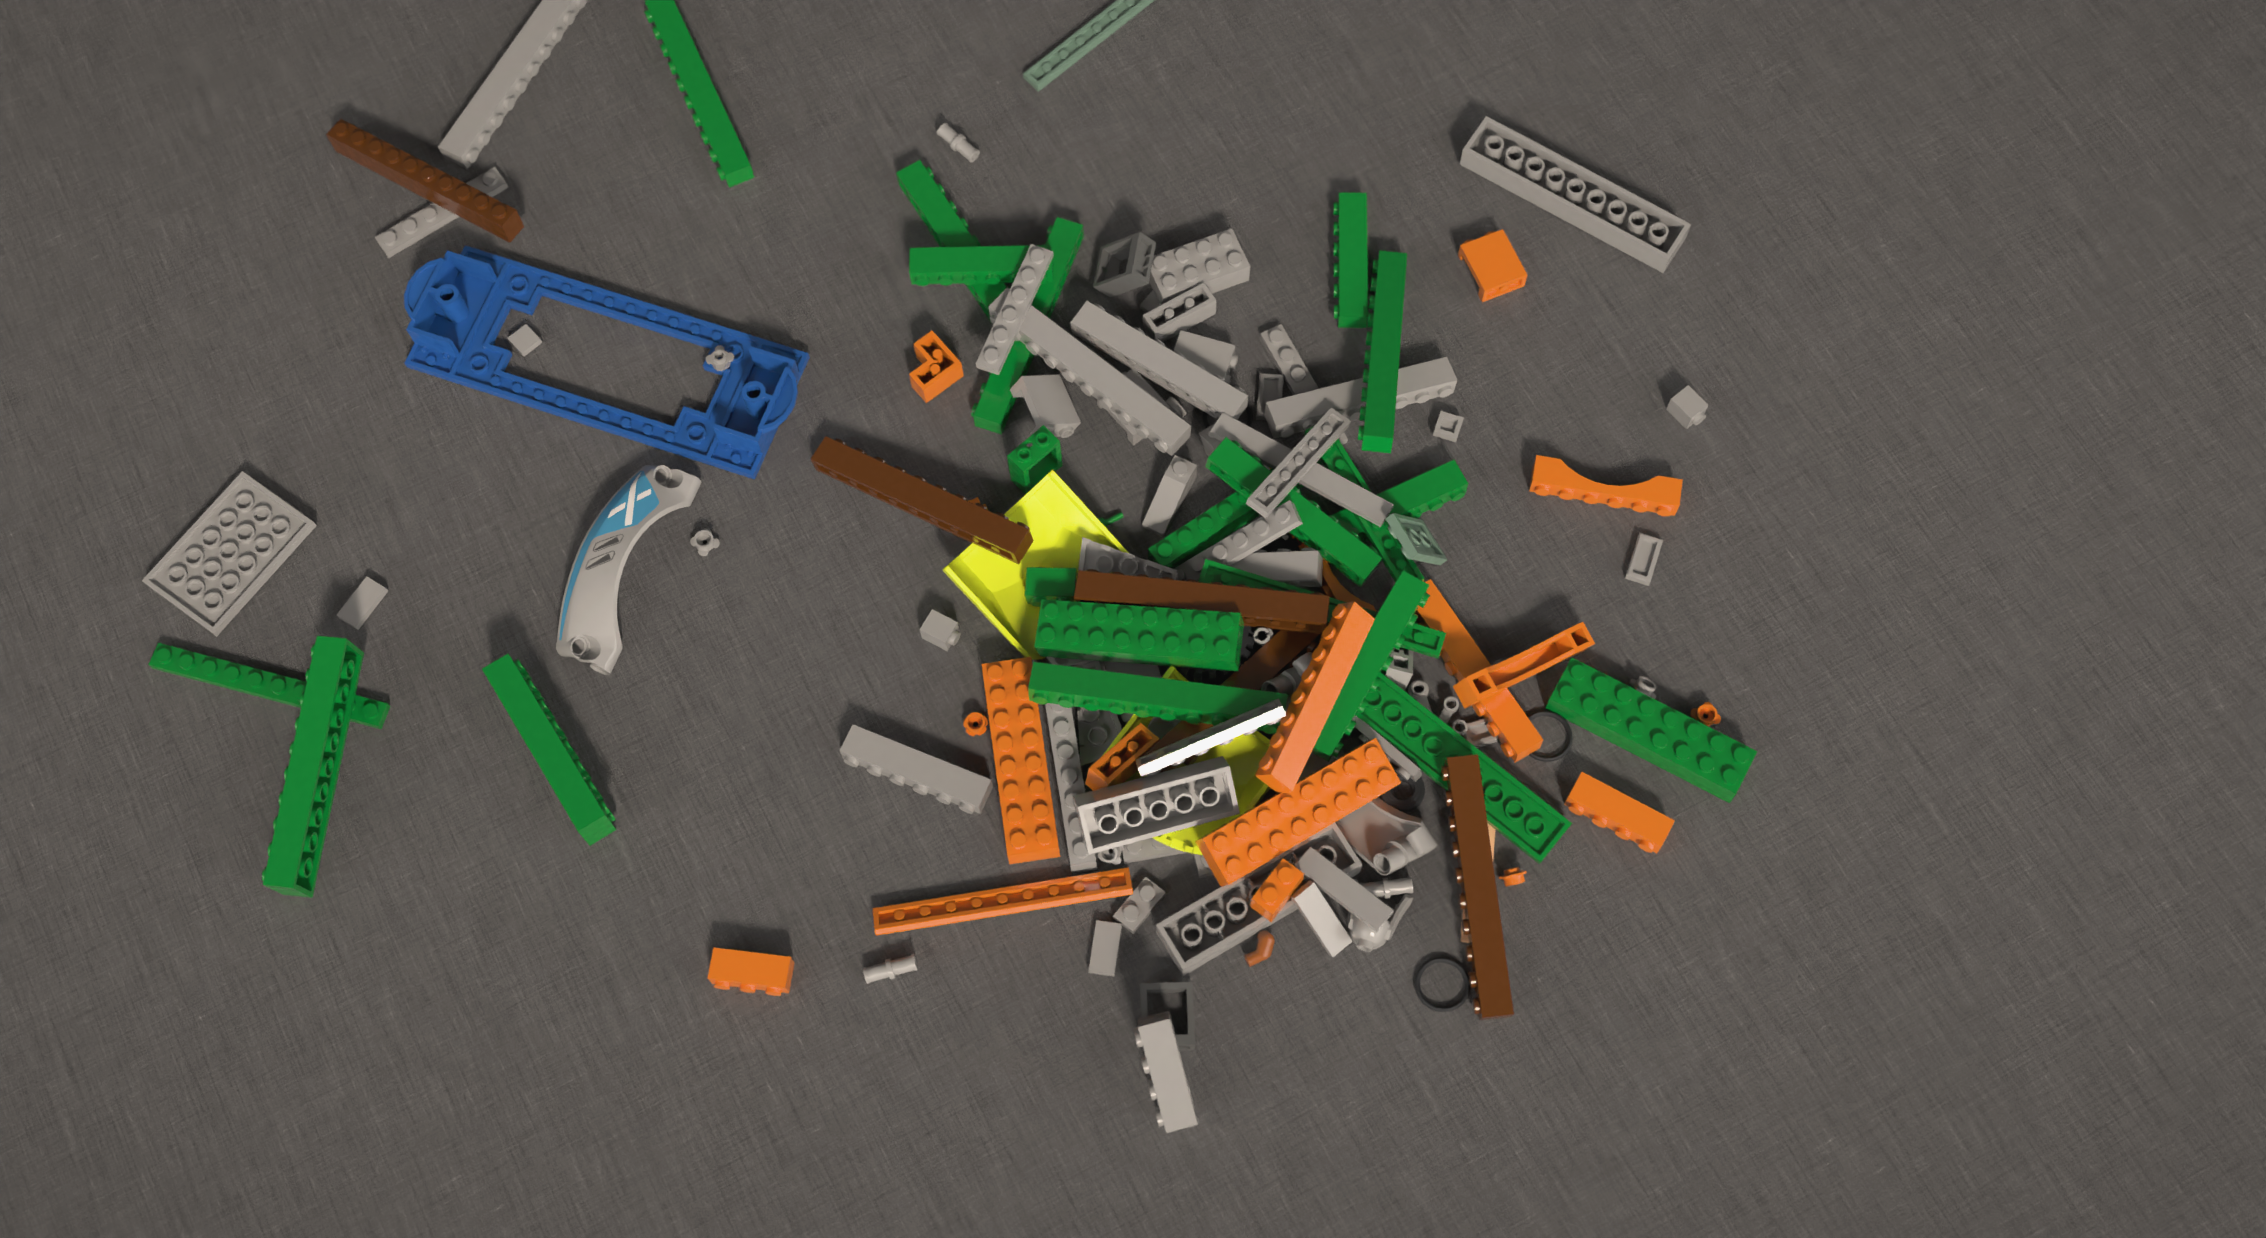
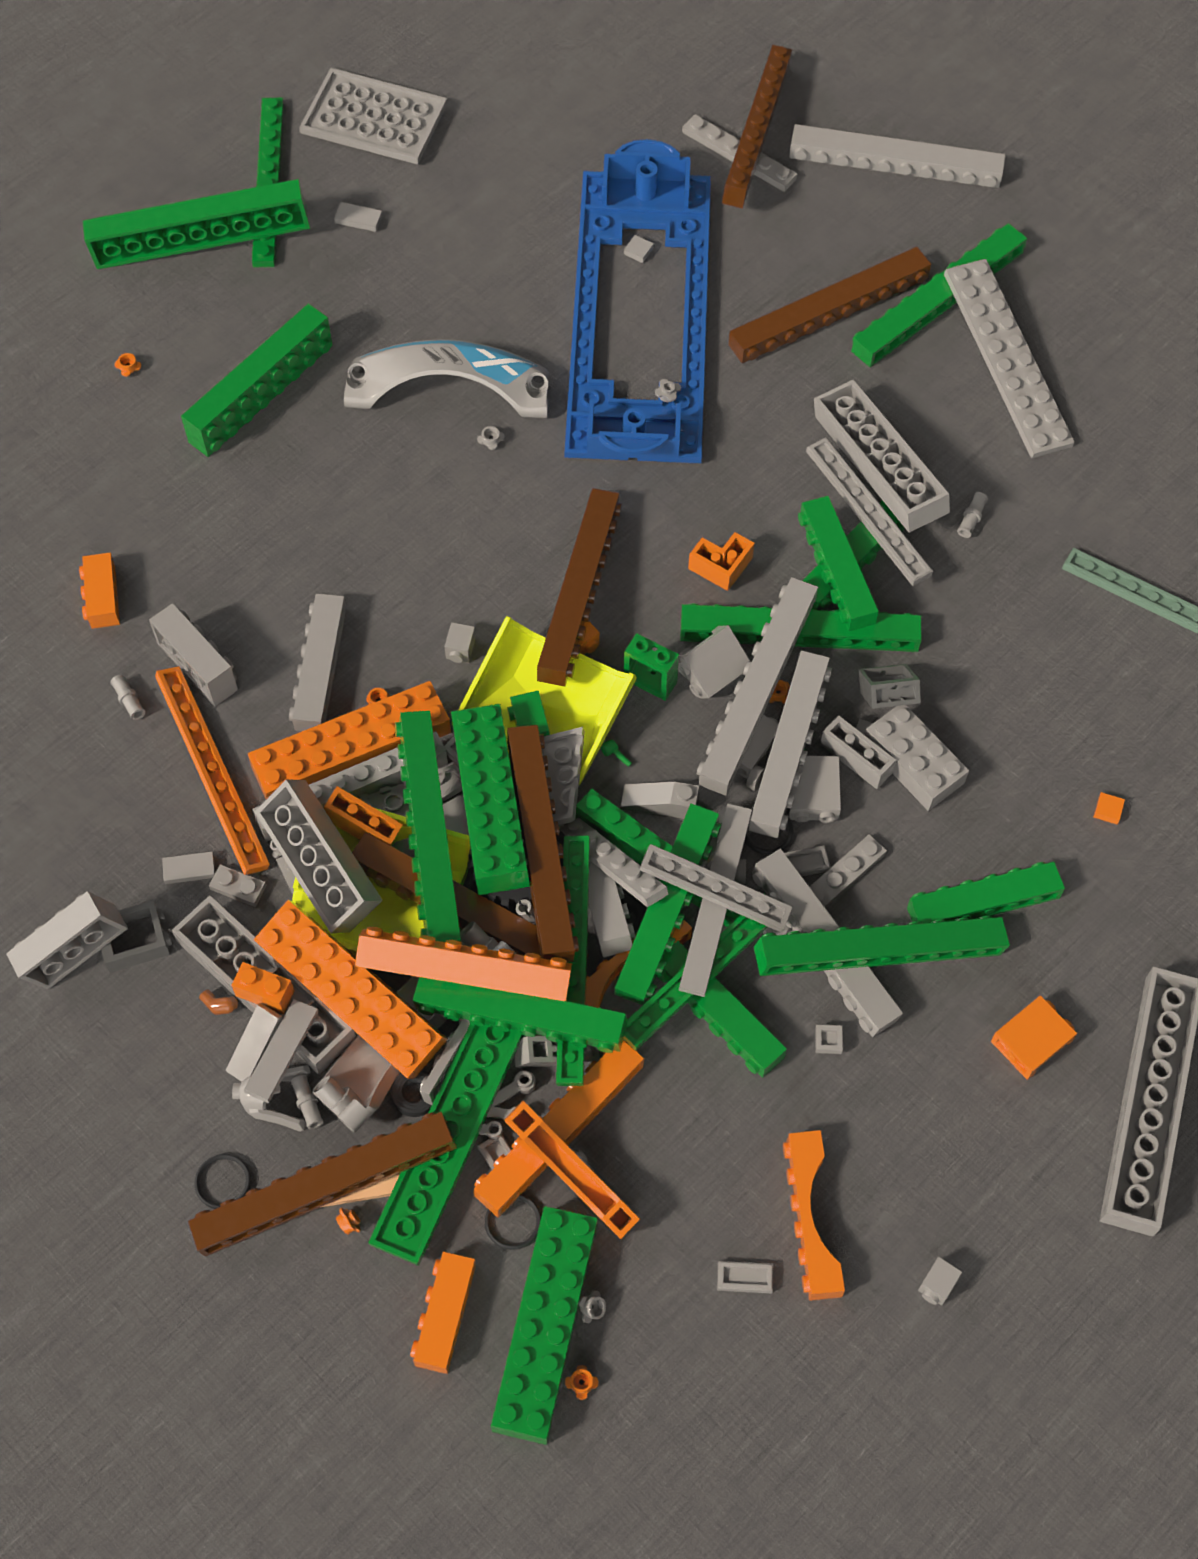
camera: 70 degrees right, 5 degrees down
light grey plate [976,244,1054,375] -> none
plate [1135,699,1286,777] -> none
sand green plate [1386,513,1448,565] -> none
none -> orange plate [115,353,142,377]
none -> light grey brick [149,603,238,707]
none -> reddish brown brick [728,246,931,363]
none -> light grey tile [806,437,933,586]
none -> light grey brick [814,380,950,532]
none -> light grey plate [944,259,1075,459]
none -> orange tile [1093,792,1125,824]

